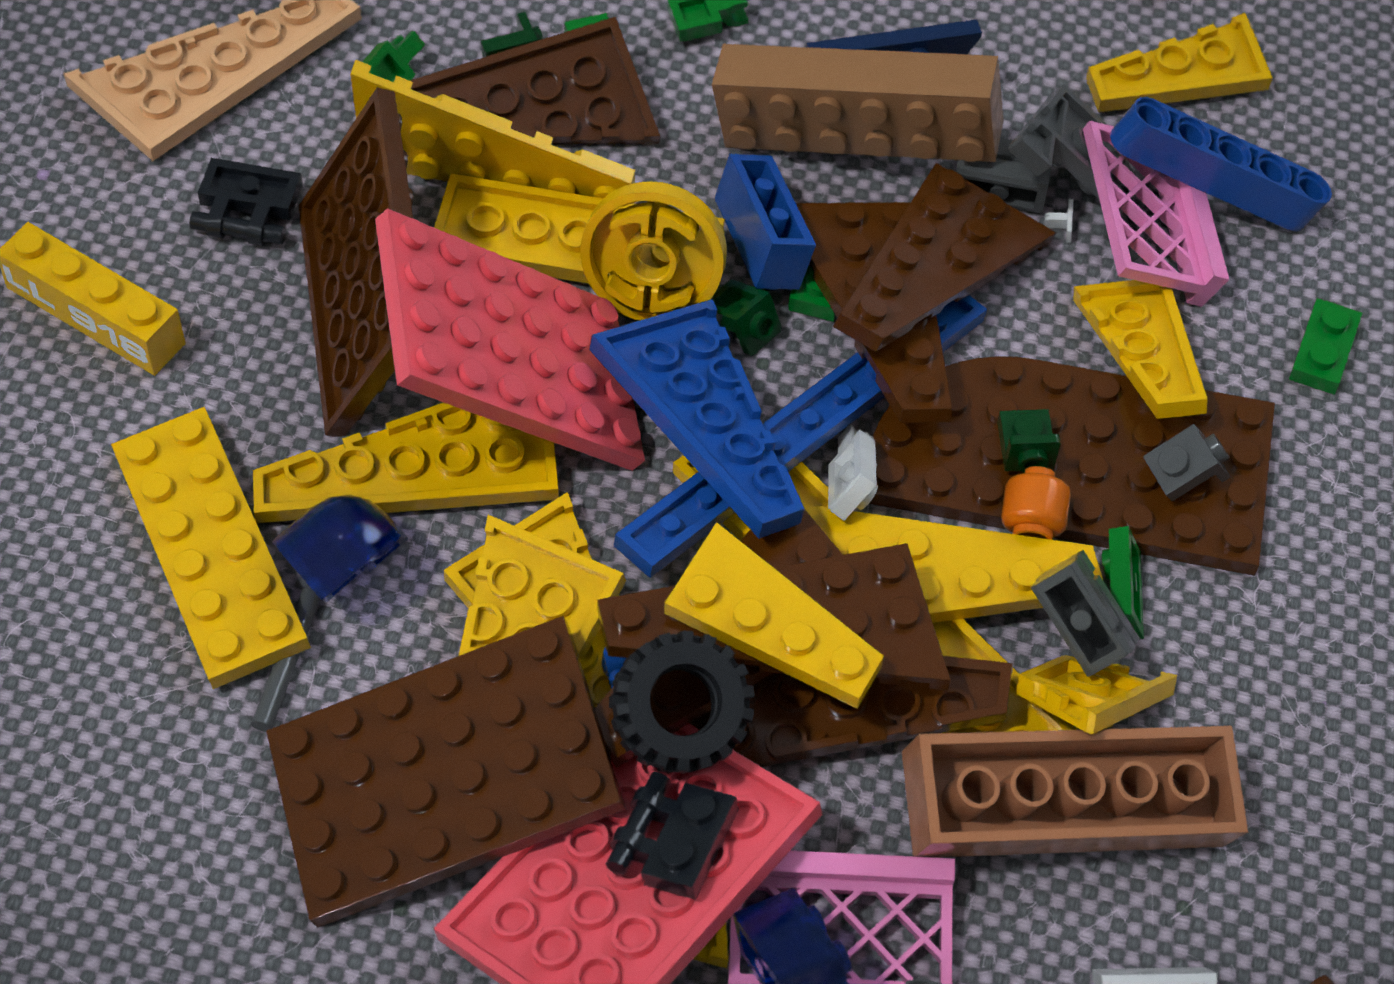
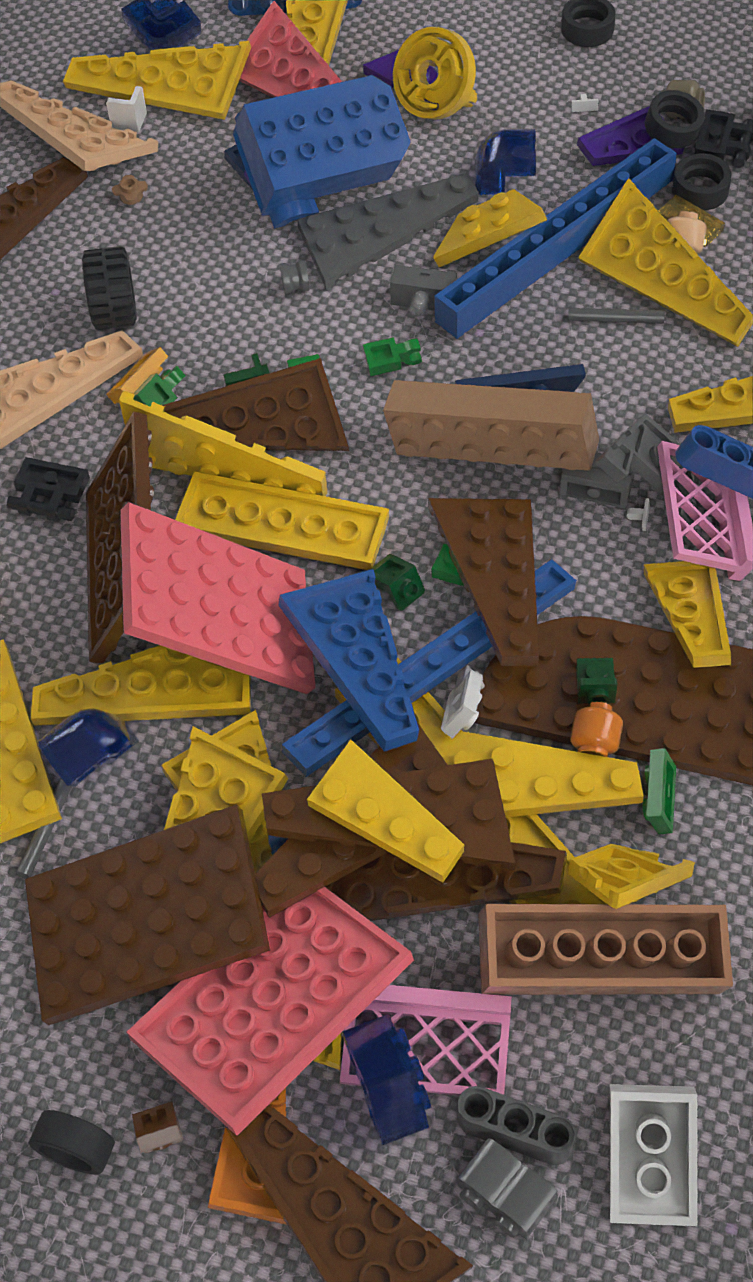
camera: 10 degrees right, 0 degrees up
yellow piece [580,181,727,321] -> none
black plate [606,772,739,900] -> none
black tyre [609,631,755,774] -> none
blue brick [714,154,816,290] -> none
reddish brown wing [833,163,1057,352] -> none
dark grey brick [1031,550,1139,677] -> none
dark grey bracket [1143,424,1231,501] -> none
none -> light orange plate [106,347,169,404]

